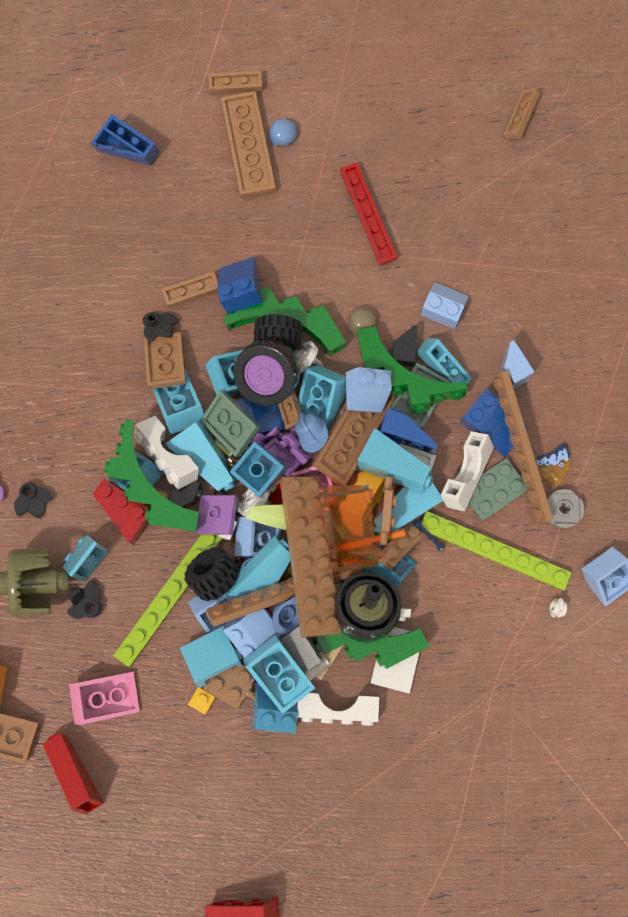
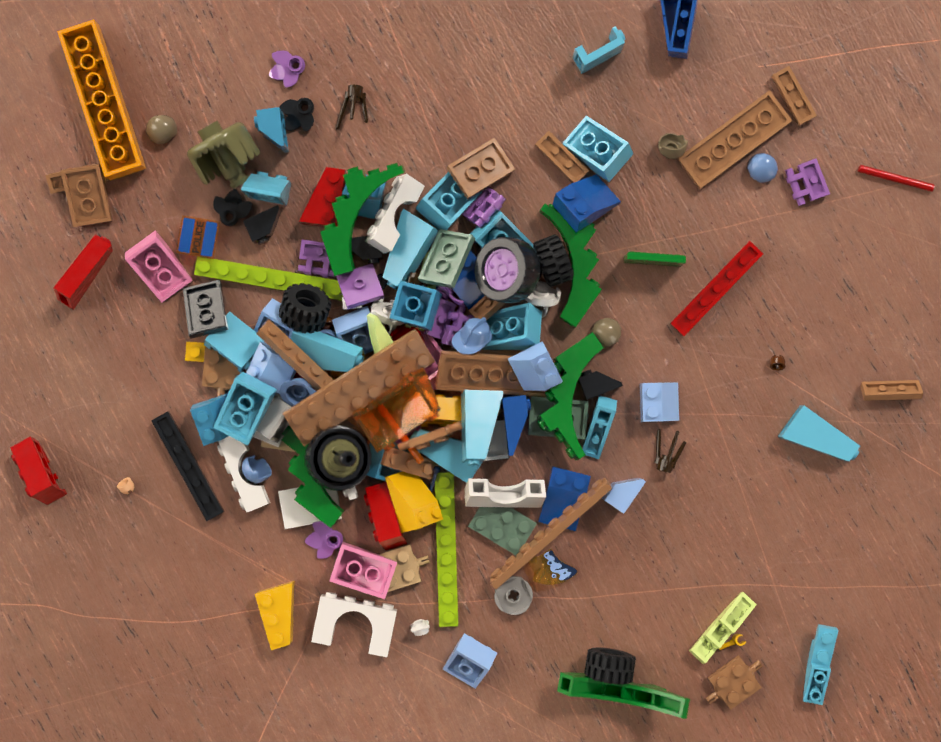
camera: 65 degrees right, 10 degrees up
black plate [143,312,178,342] -> none
none -> light nougat hinge [117,477,134,494]
none -> black plate [151,411,225,521]
none -> piece [176,215,220,259]
none -> tile [183,279,228,339]
none -> medium blue hair [242,455,272,483]
none -> black slope [243,205,282,245]
none -> dark azure slope [254,107,289,153]
none -> yellow wedge [255,581,295,650]
none -> medium lavender plate [298,240,336,278]
none -> medium lavender plate [305,521,343,559]
none -> white arch [311,592,397,657]
none -> bright pink slope [330,542,397,599]
none -> dark brown plant [335,84,368,130]
none -> red wedge [364,482,407,550]
none -> tan plate [378,545,430,592]
none -> yellow slope [385,471,443,533]
none -> medium lavender plate [462,187,506,228]
none -> medium azure slope [562,115,633,182]
none -> medium azure panel [572,26,626,74]
none -> green tile [623,252,686,267]
none -> dark brown plant [654,429,686,473]
none -> dark tan hair [658,133,688,159]
none -> reddish brown hinge [770,355,786,371]
none -> medium azure slope [778,405,860,462]
none -> medium lavender plate [785,159,830,206]
none -> red bar [858,165,935,192]

